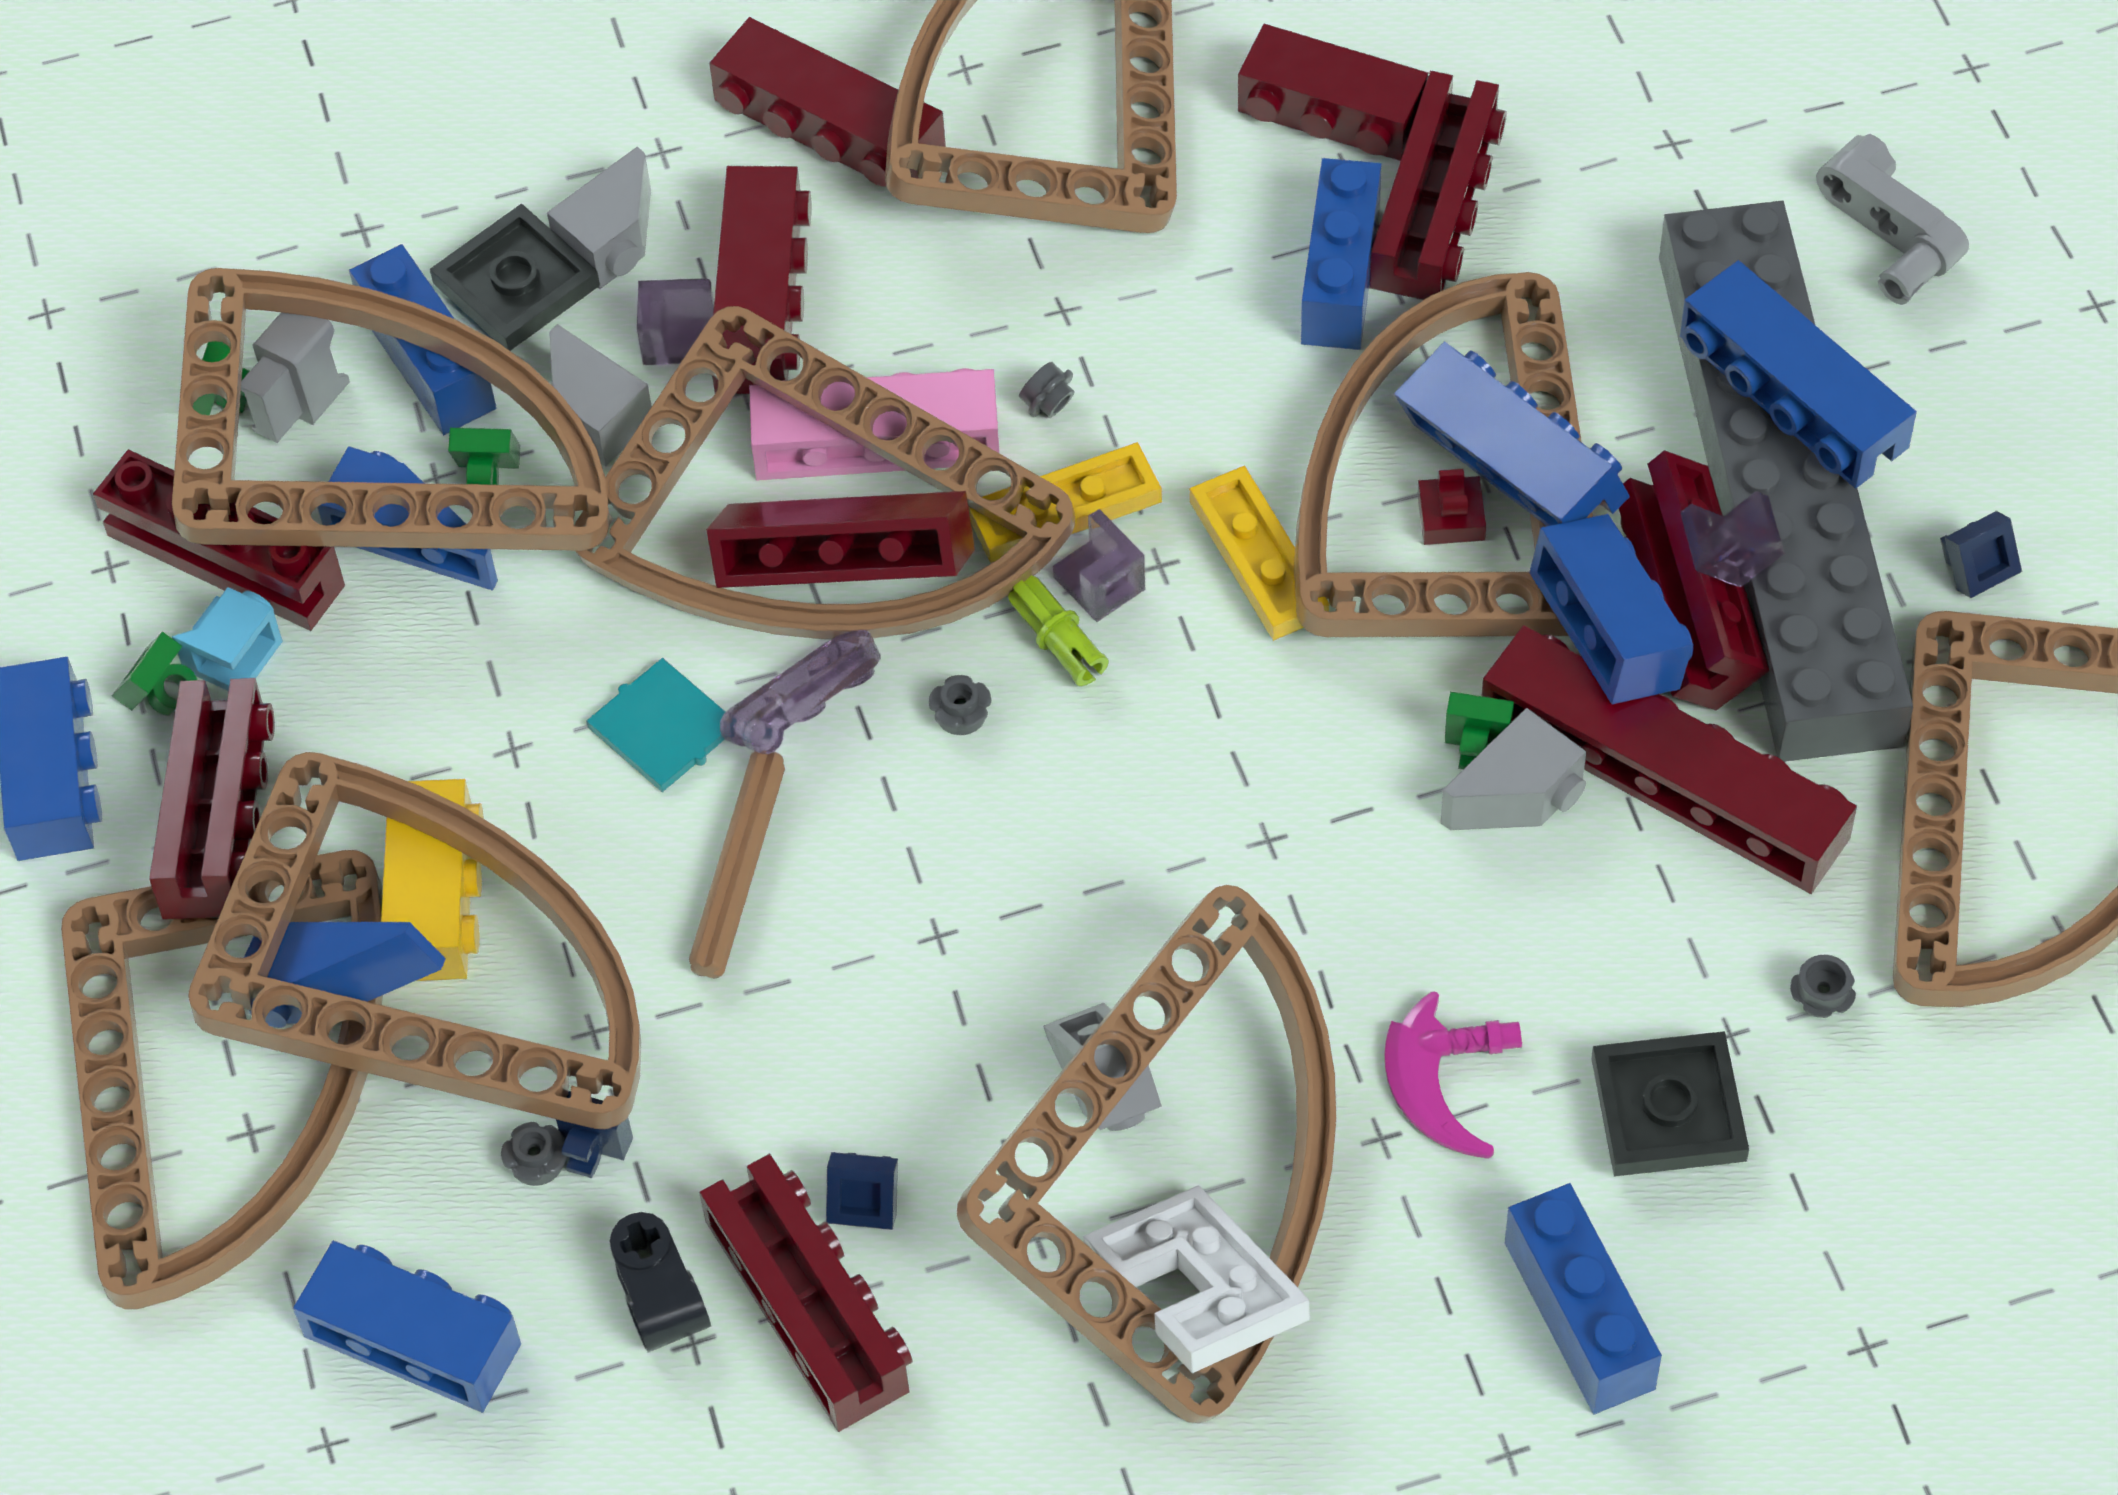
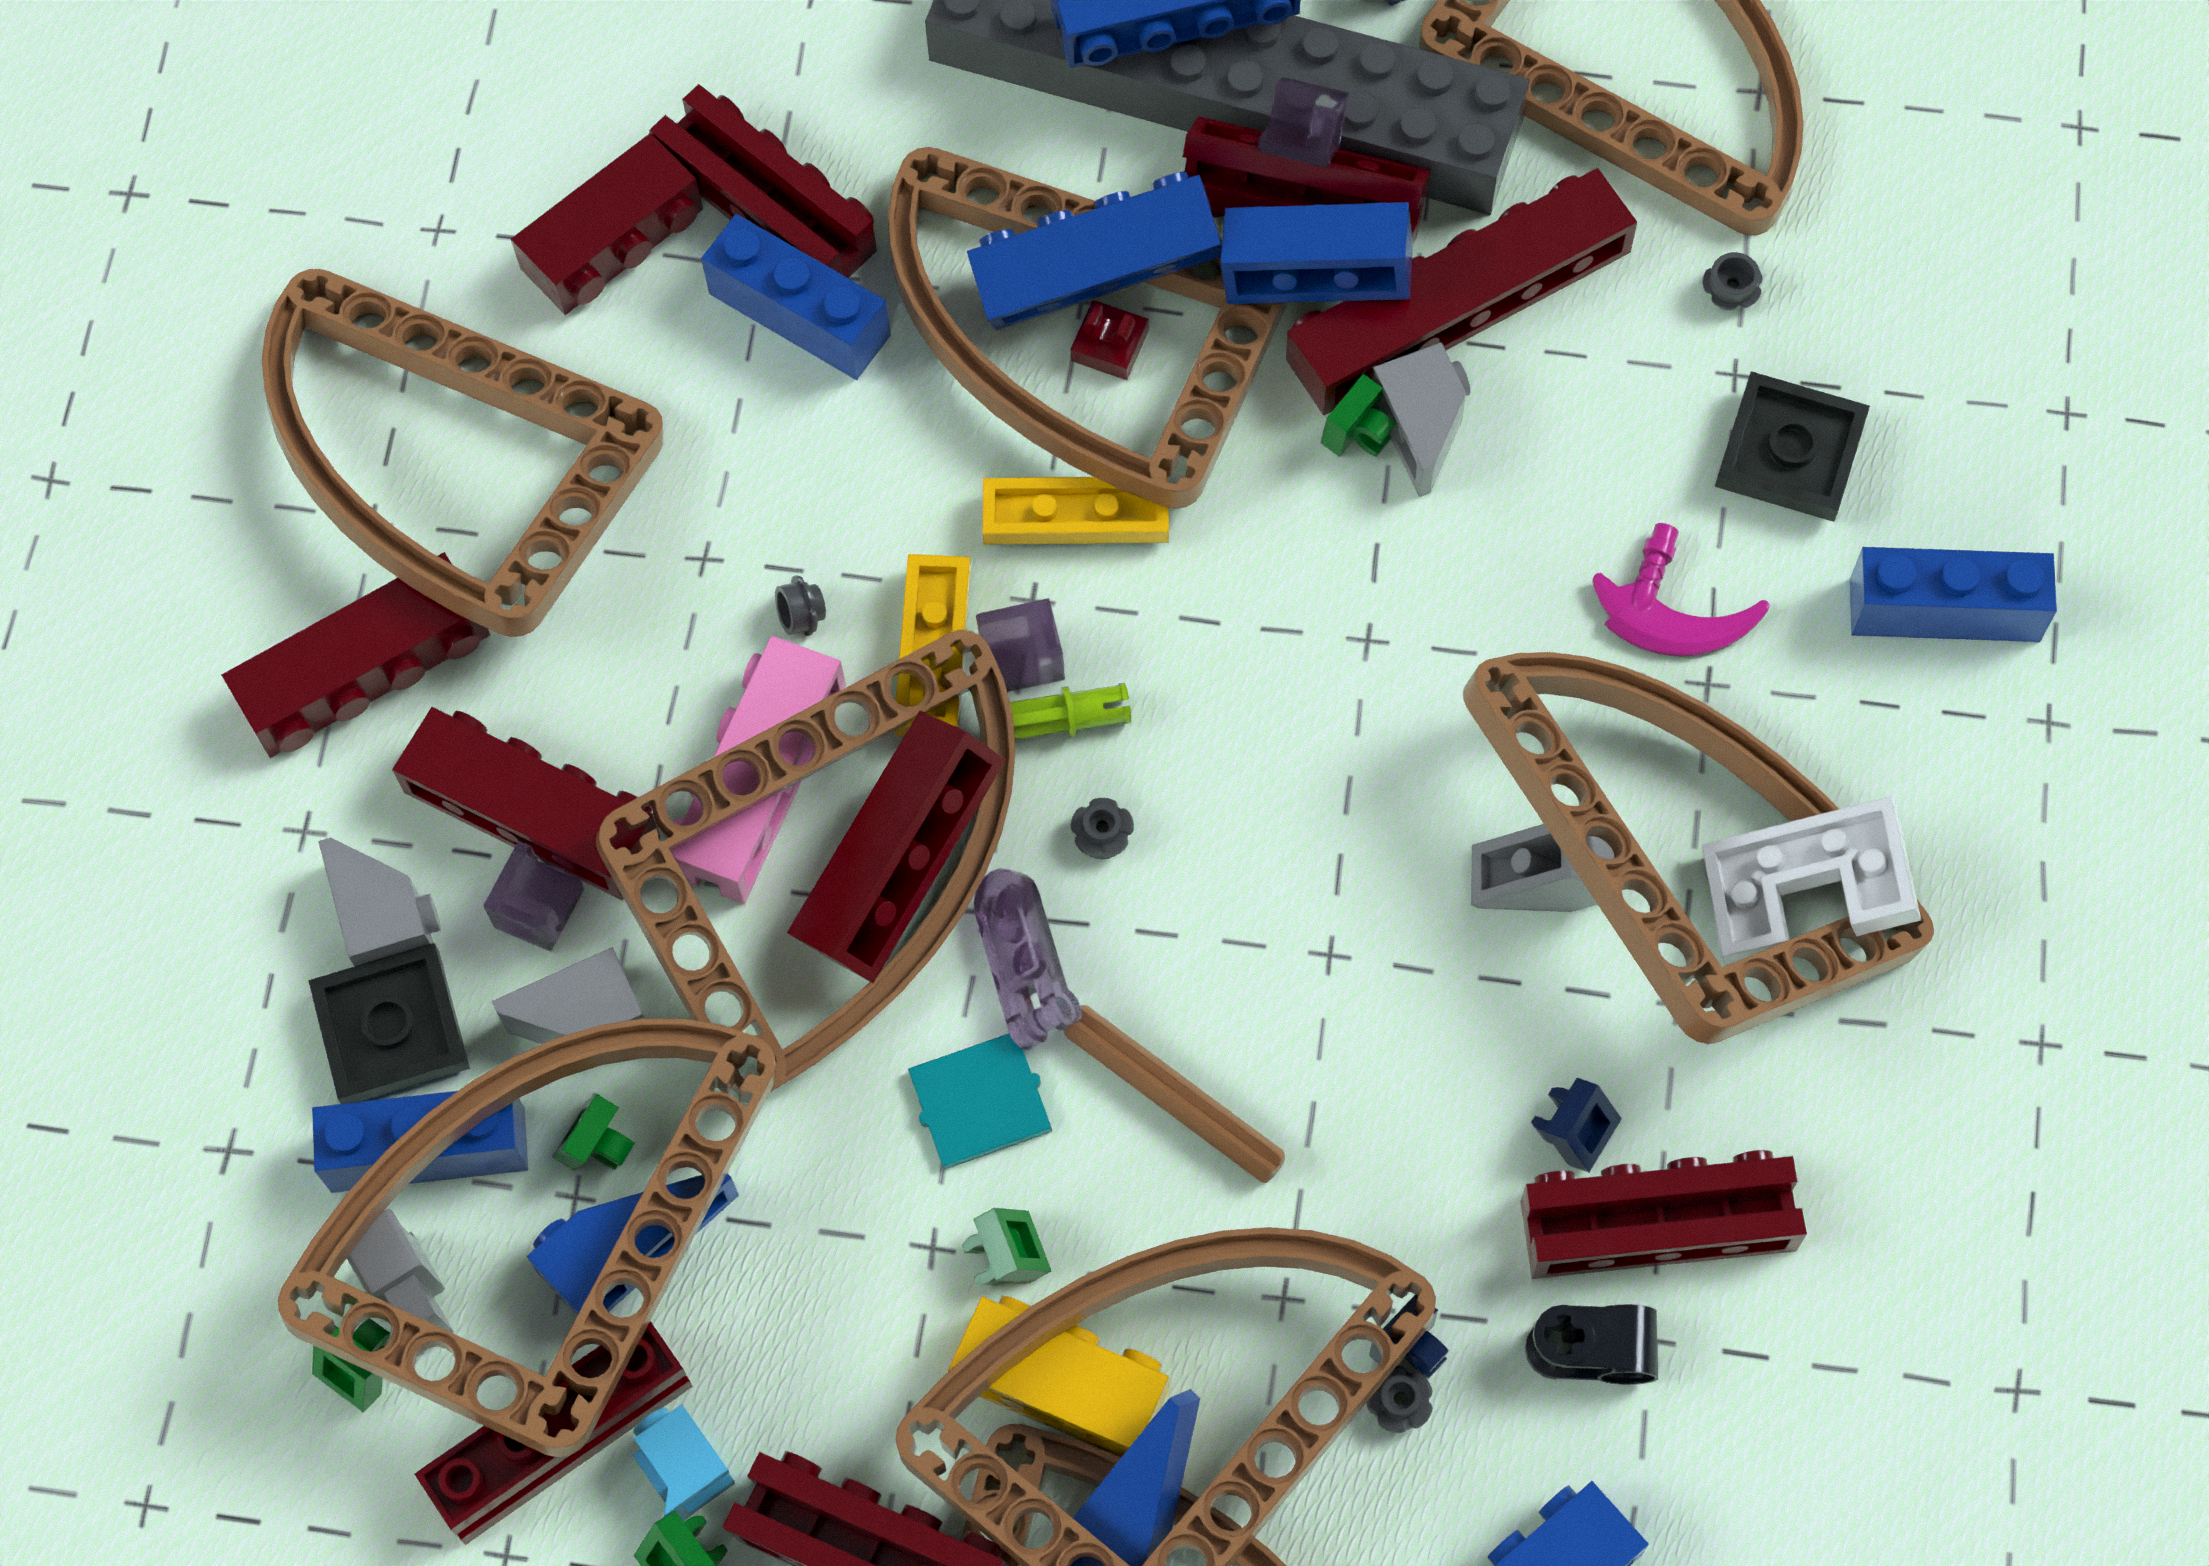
camera: 65 degrees left, 10 degrees up
none -> green tile [962,1208,1052,1286]

